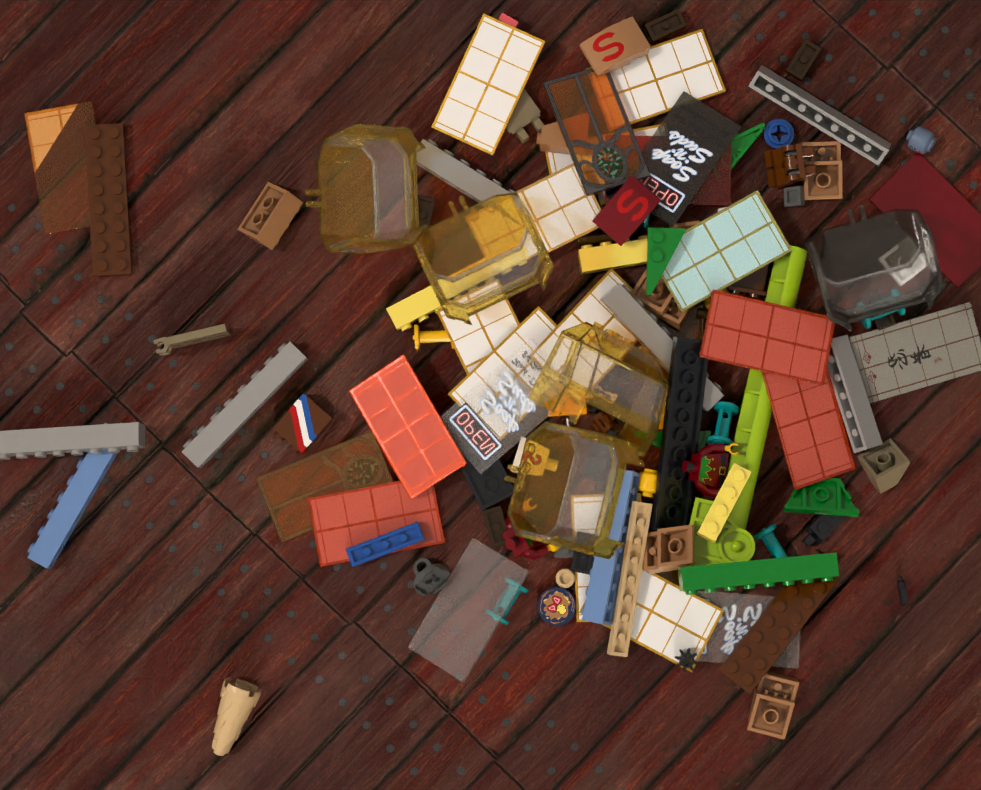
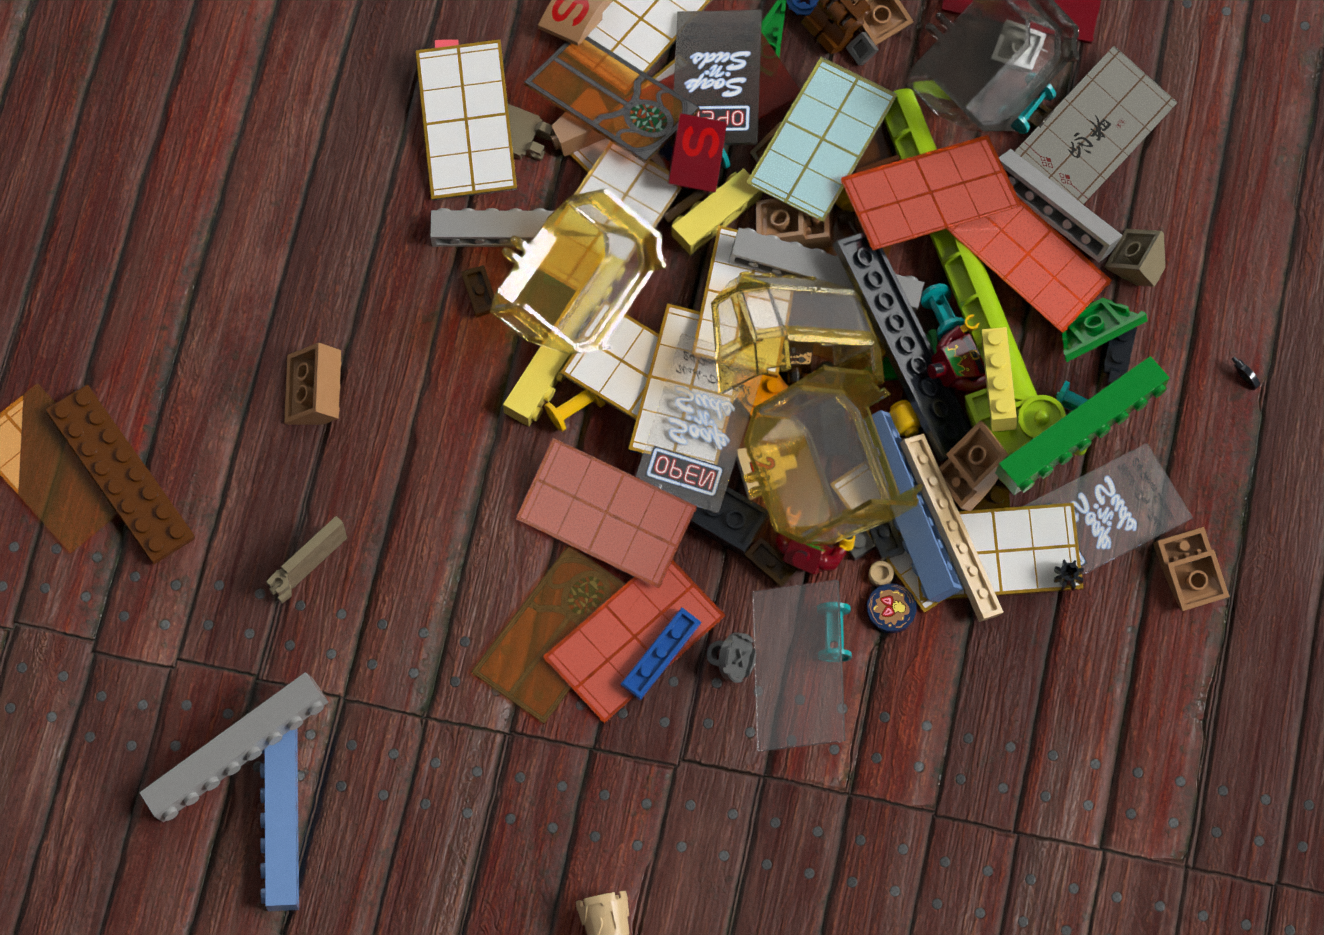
camera: 30 degrees left, 15 degrees down
light grey brick [182,342,308,469] -> none
panel [273,393,334,454] -> none
clear yellow windscreen [305,124,429,254] -> none
green wing [646,227,685,296] -> none
reddish brown plate [719,549,845,695] -> none

